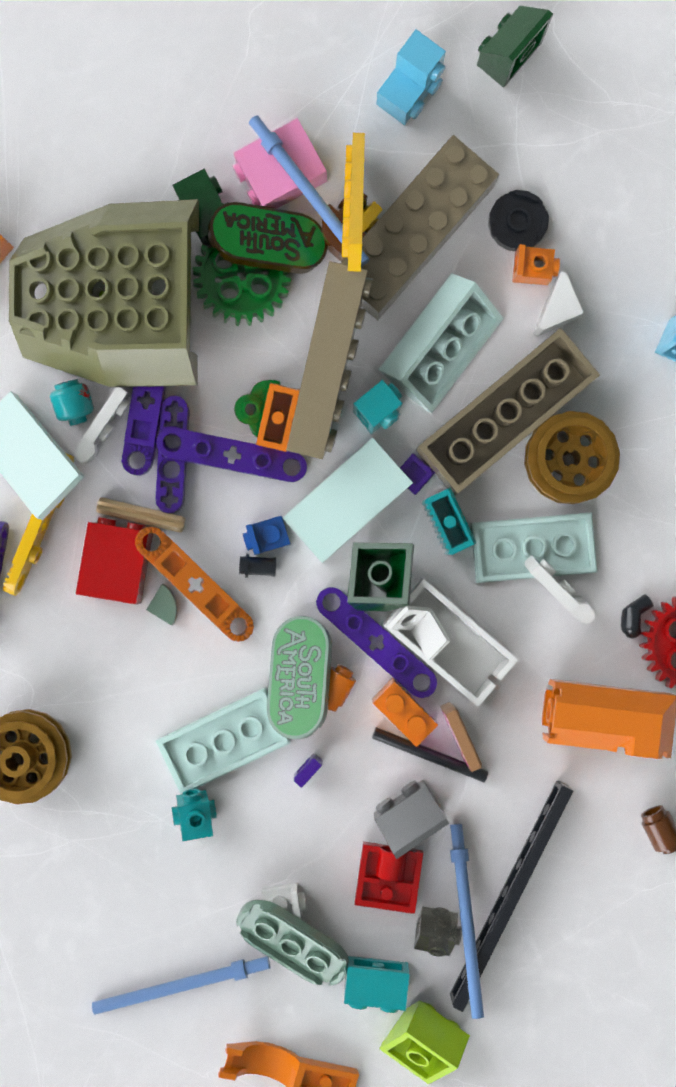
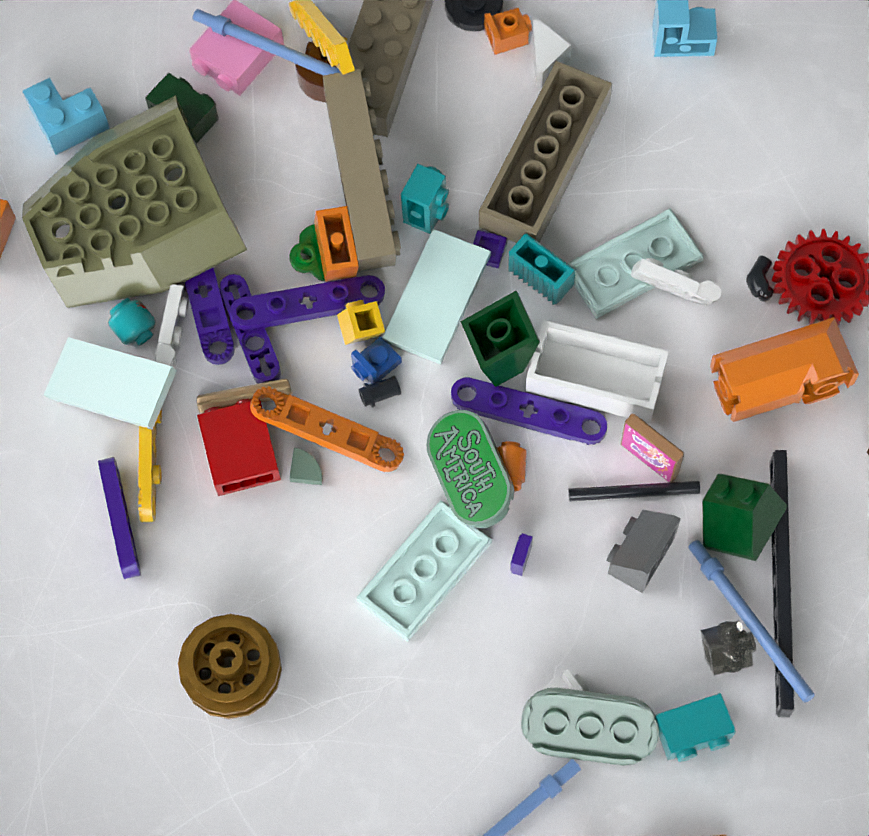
camera: 20 degrees left, 20 degrees down
teal brick [171,789,217,841] -> none
green gear [193,242,291,326] -> none
tile [208,202,328,274] -> none
red plate [354,841,424,914] -> none
orange brick [372,678,438,747] -> none
light aqua slope [378,273,504,413] -> none
lime slope [379,1000,470,1084] -> none
white bracket [388,606,450,660] -> none
pearl gold wheel [524,411,620,504] -> none
none -> medium azure brick [23,77,110,155]
none -> yellow brick [337,300,385,345]
none -> dark green slope [702,473,788,561]

